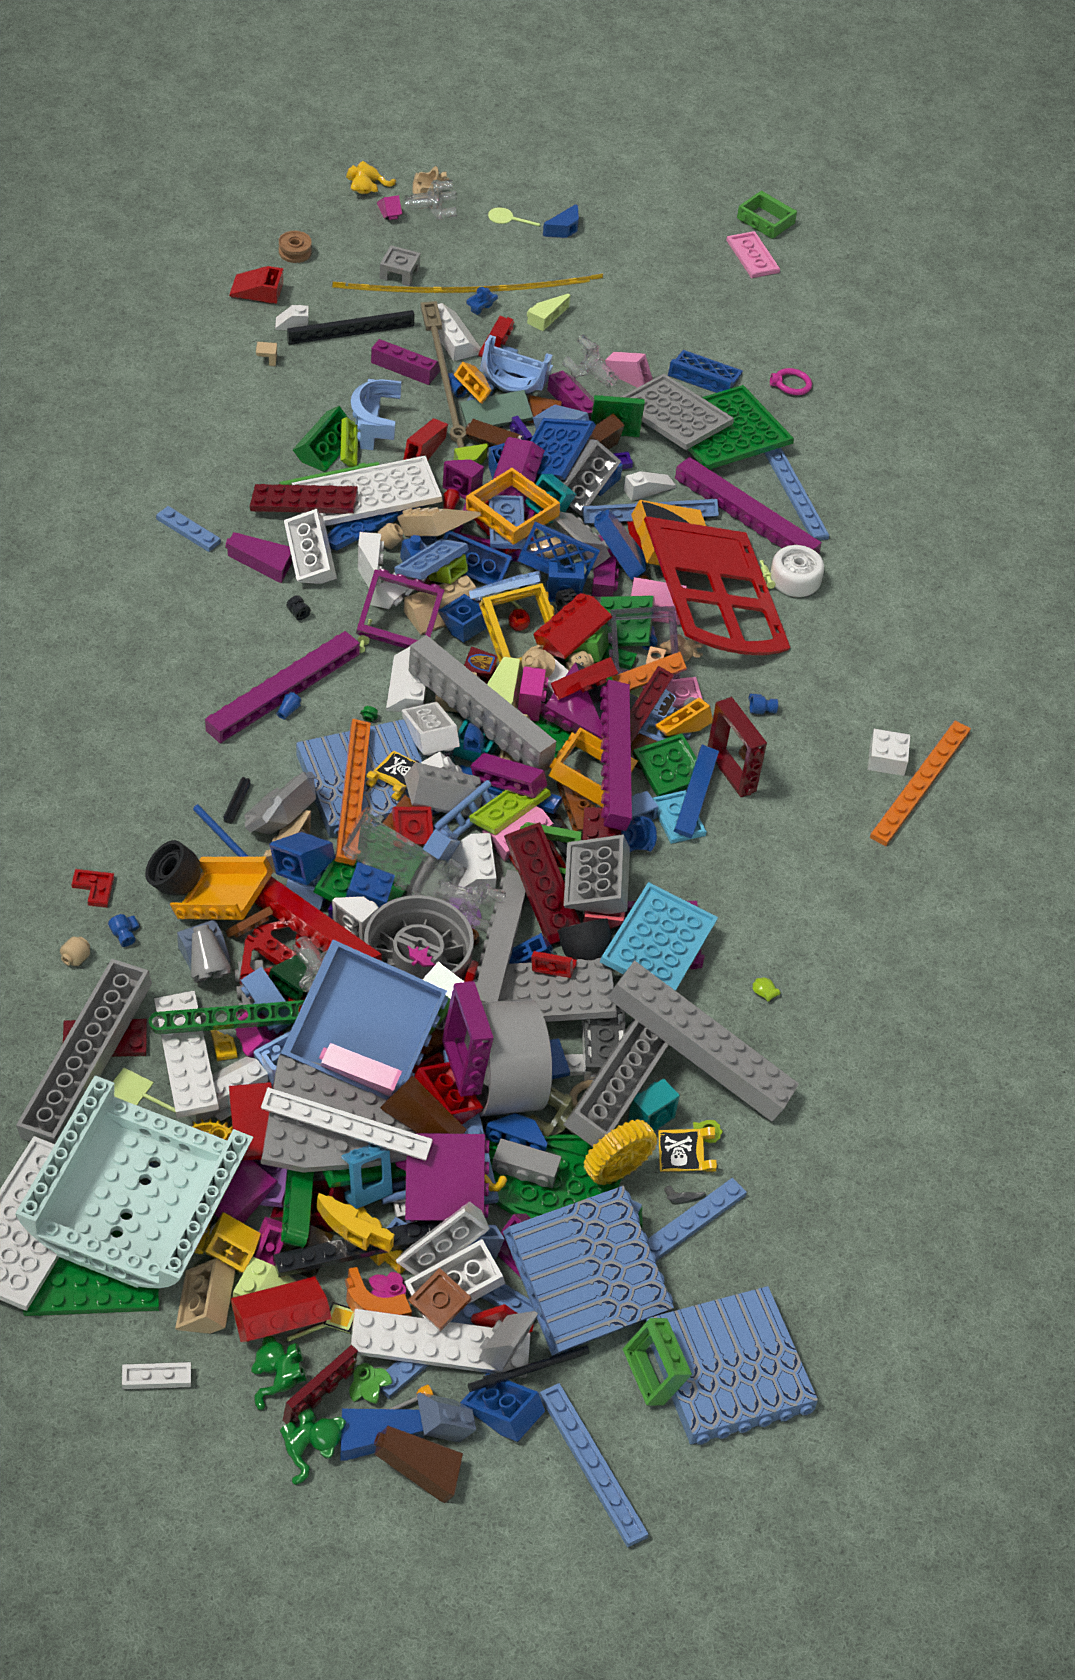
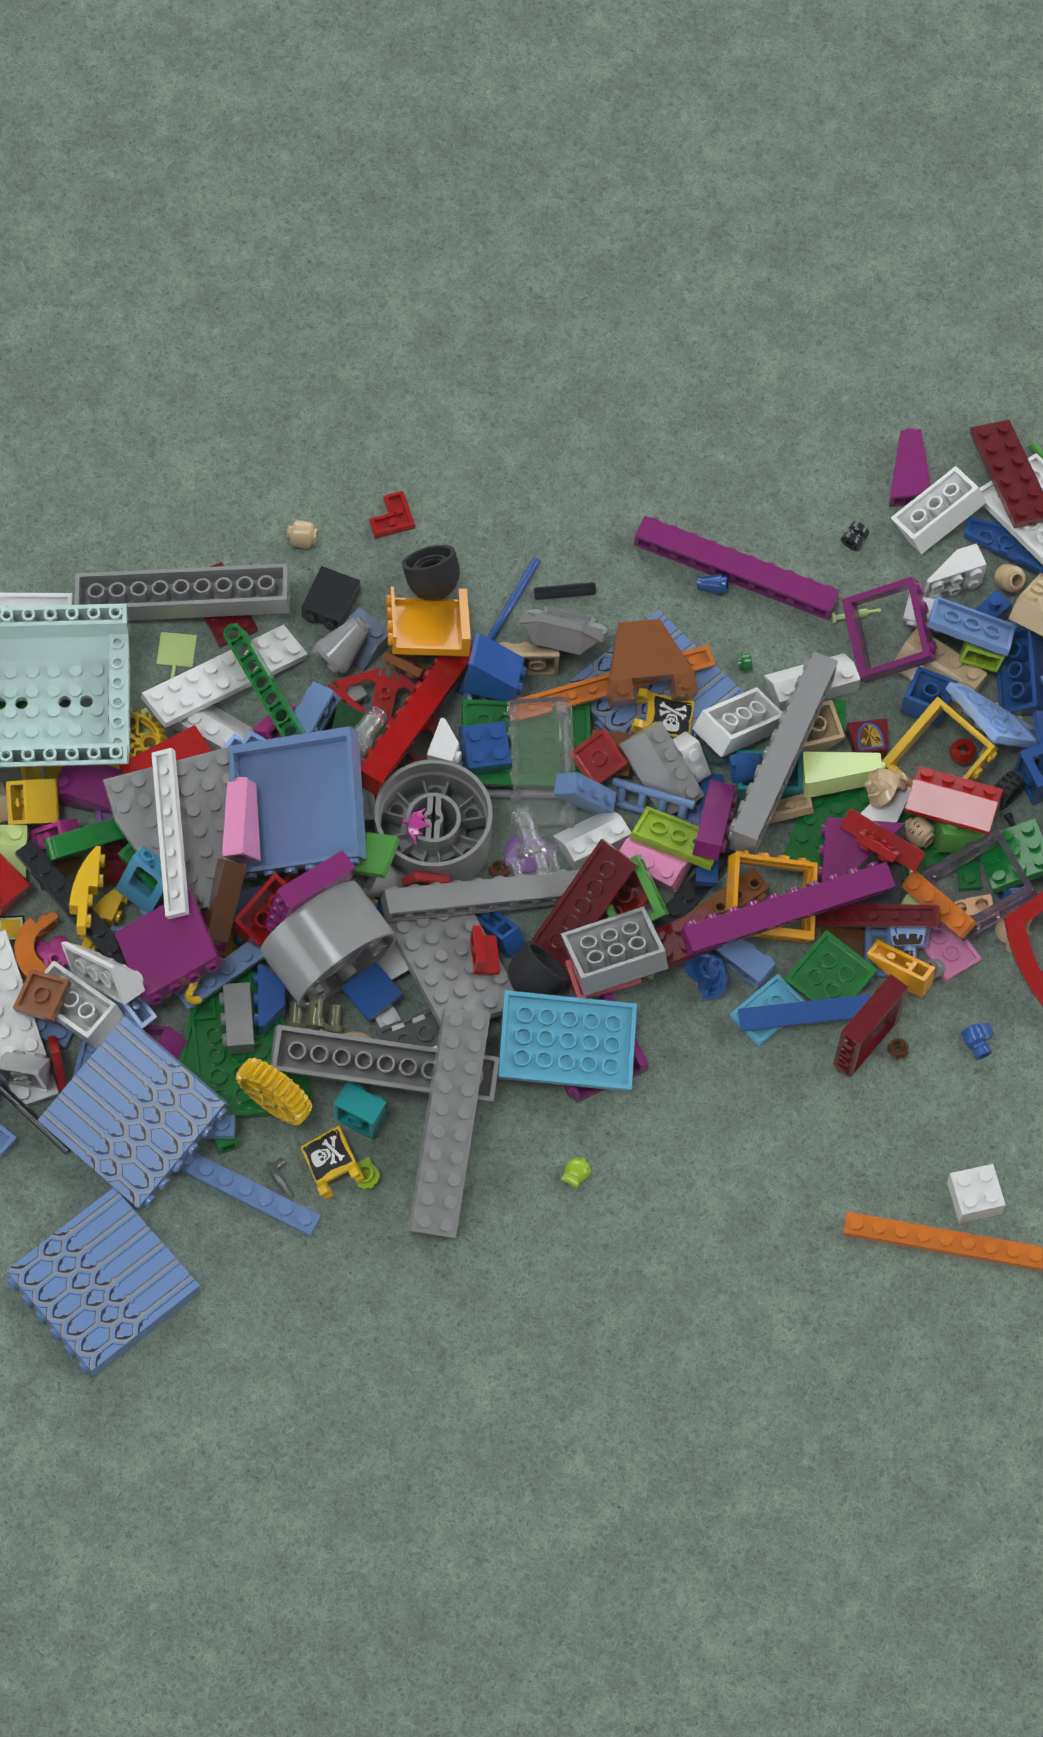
camera: 70 degrees right, 15 degrees up
blue piece [108,914,140,947] -> none
medium blue plate [156,506,221,552] -> none
yellow tile [210,1030,237,1061] -> none
dark pink brick [518,666,549,721] -> none
bright green window [623,1318,692,1406] -> none
none -> black brick [301,566,361,630]
none -> dark orange wedge [606,619,698,708]

